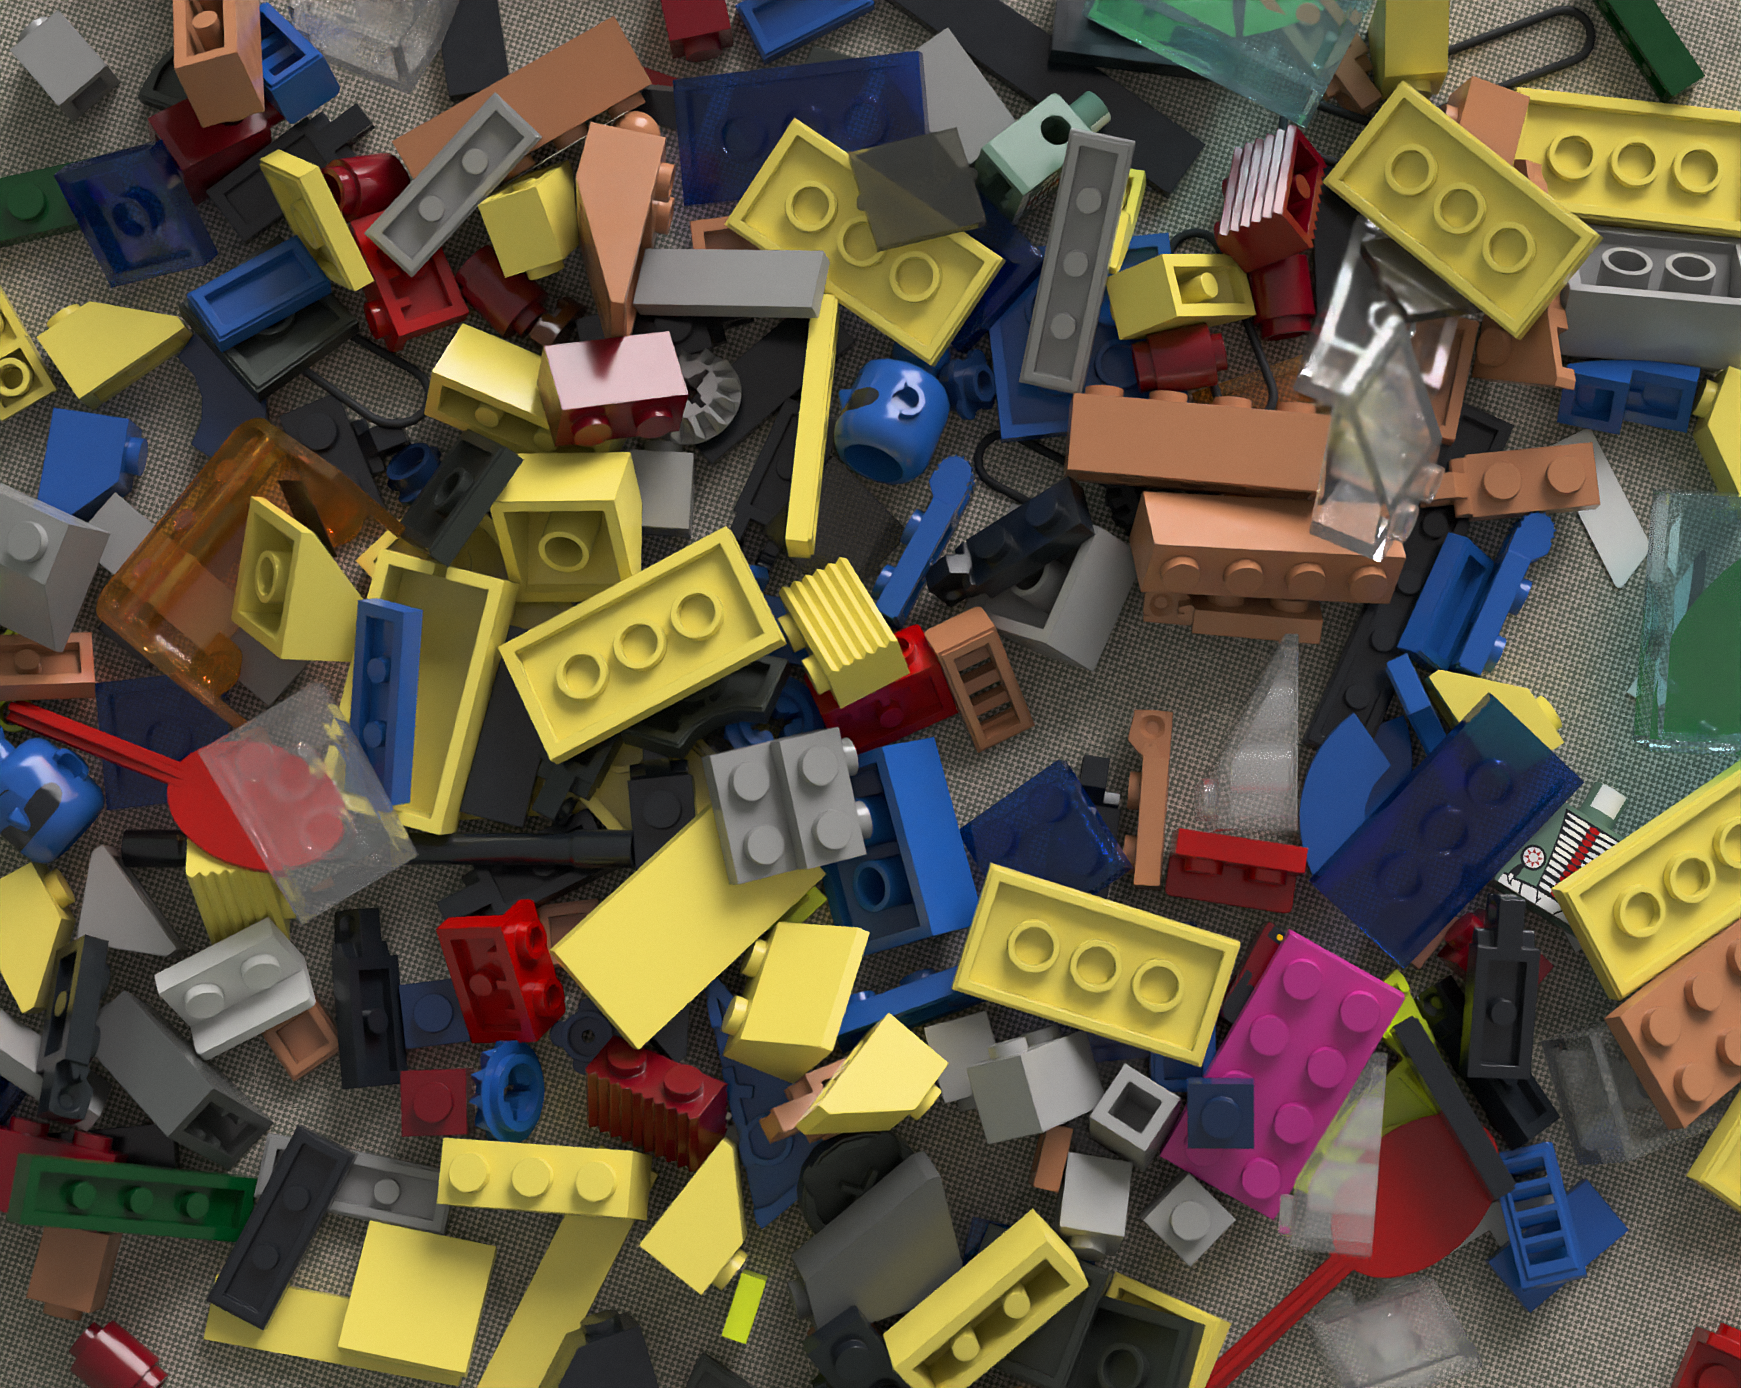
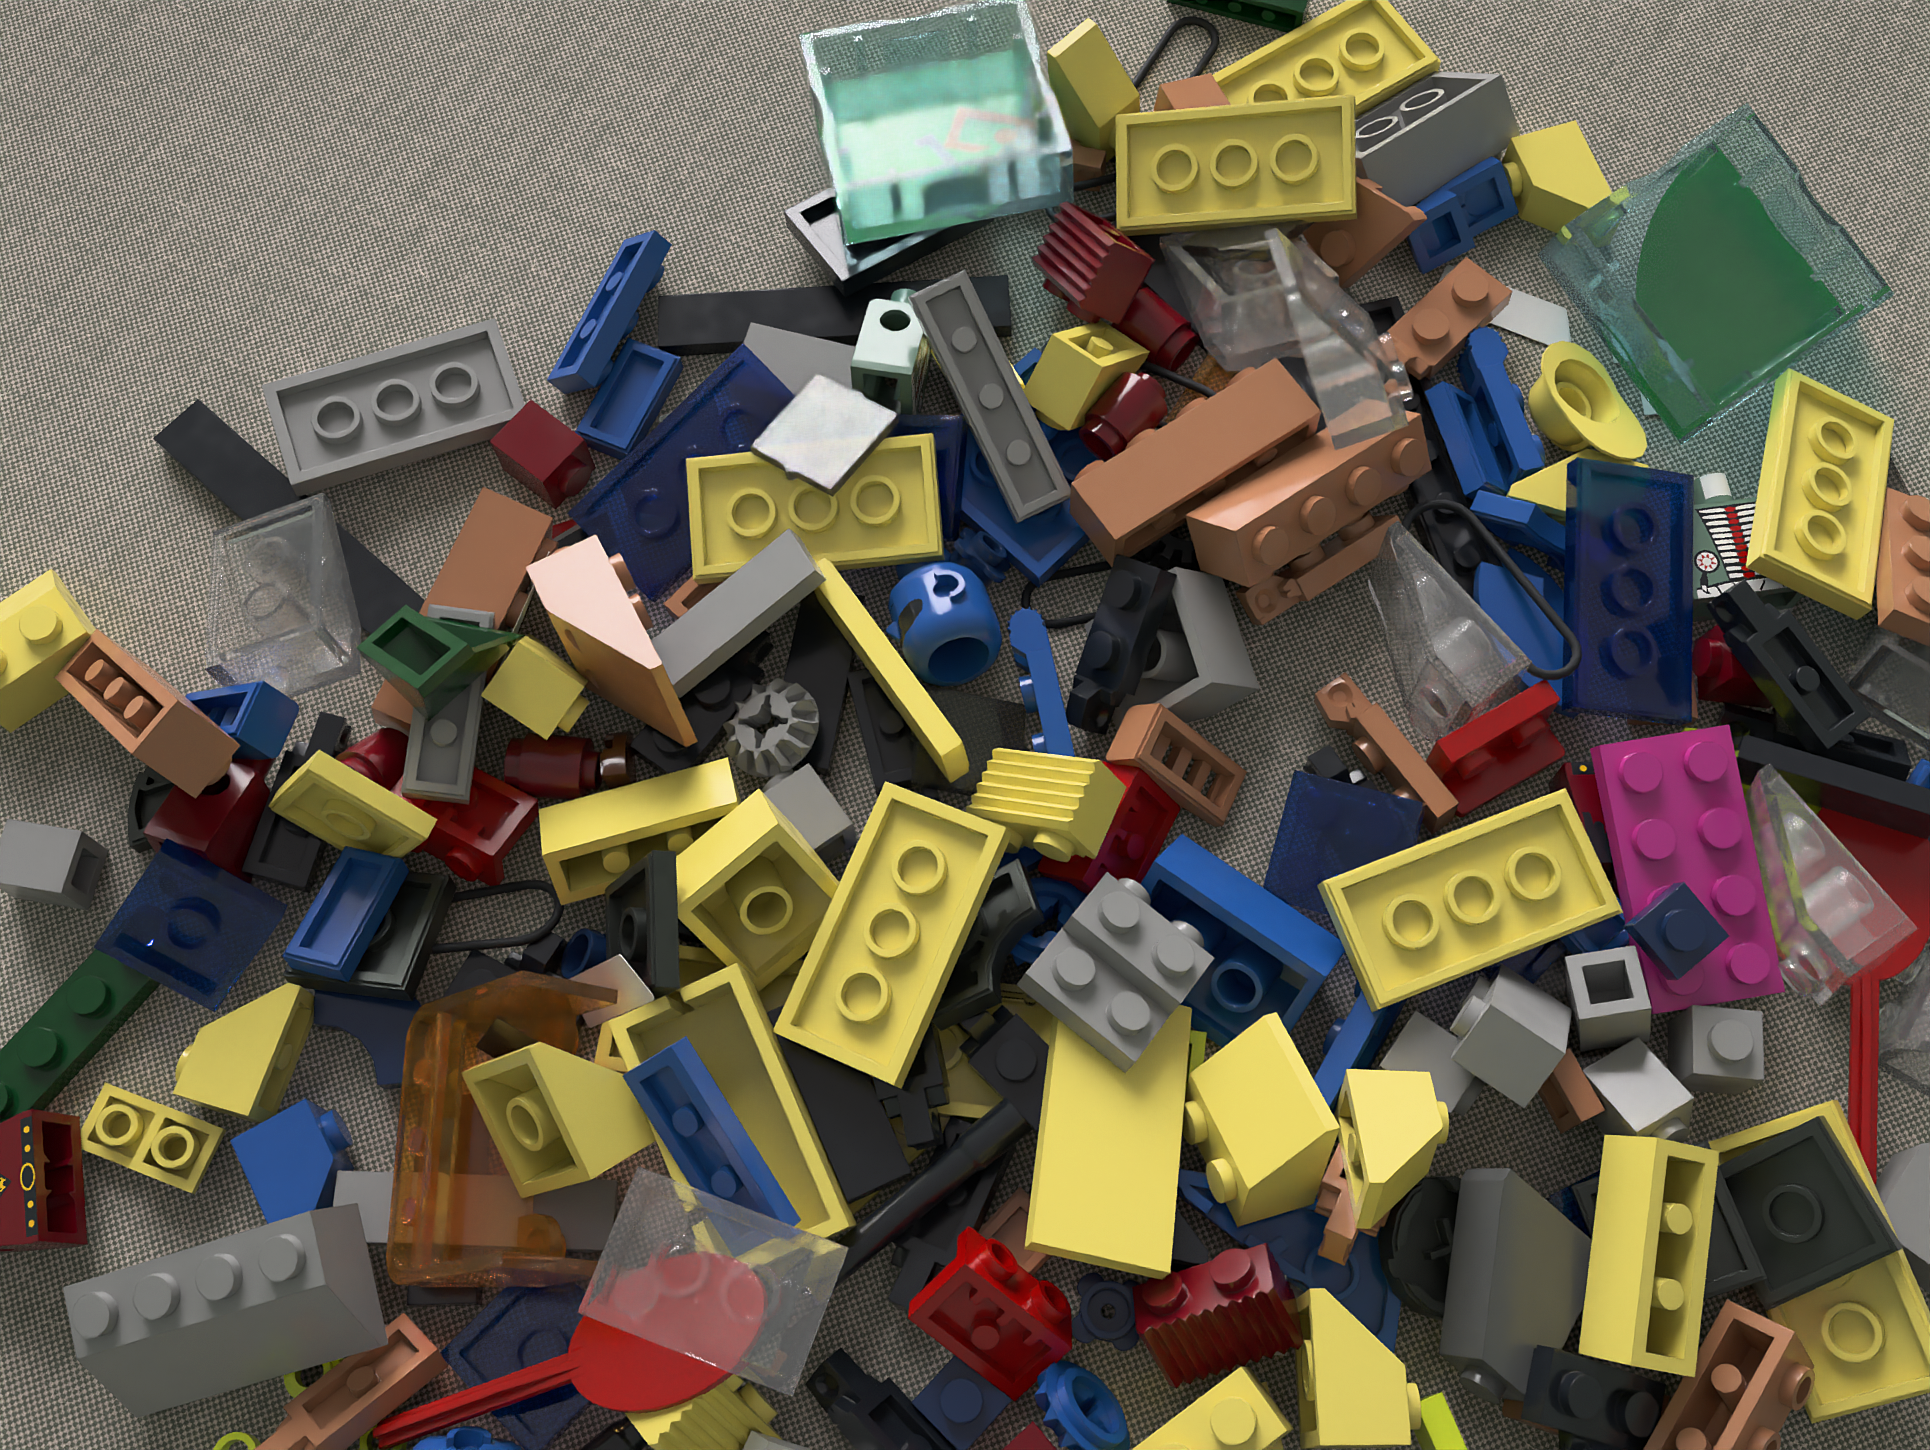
camera: 35 degrees left, 15 degrees down
brick [537,331,688,447] -> none
none -> dark green slope [356,605,525,722]
none -> white sticker [566,954,654,1028]
none -> black piece [1400,500,1582,680]
none -> light yellow piece [1528,341,1647,461]

